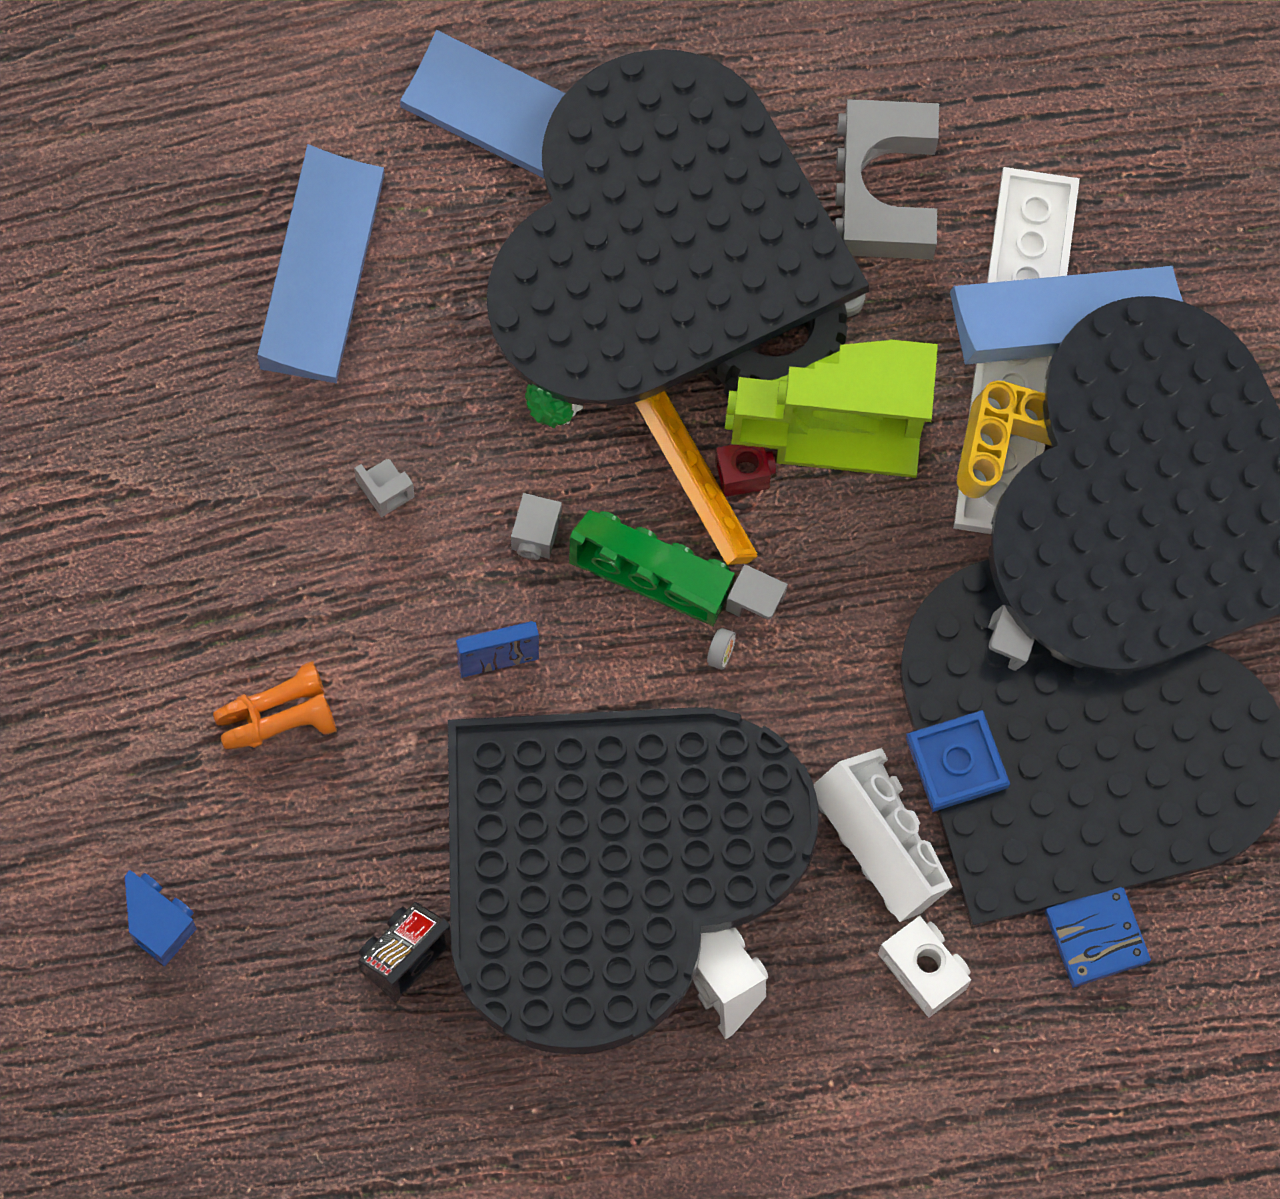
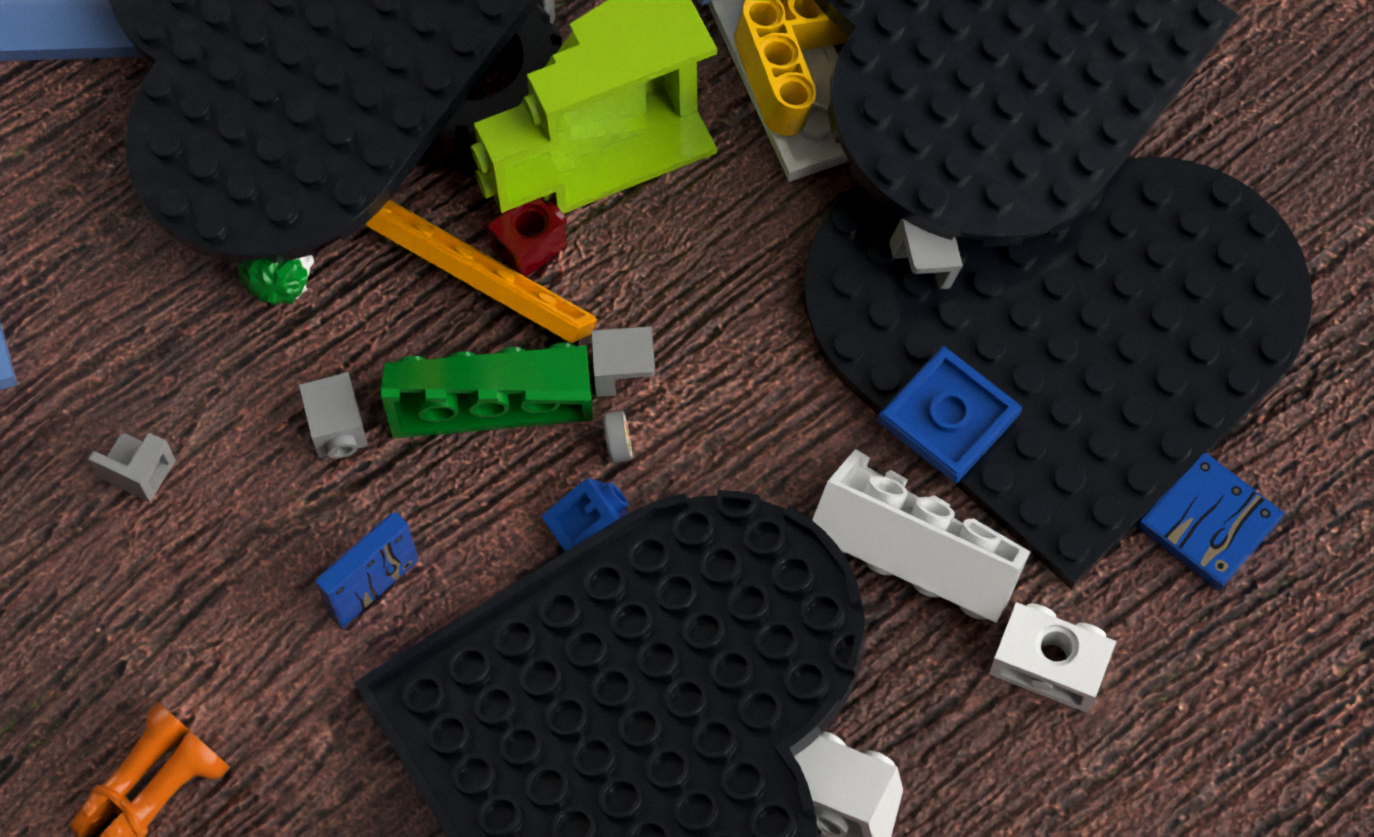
camera: 25 degrees left, 5 degrees down
none -> blue bracket [541,478,629,552]

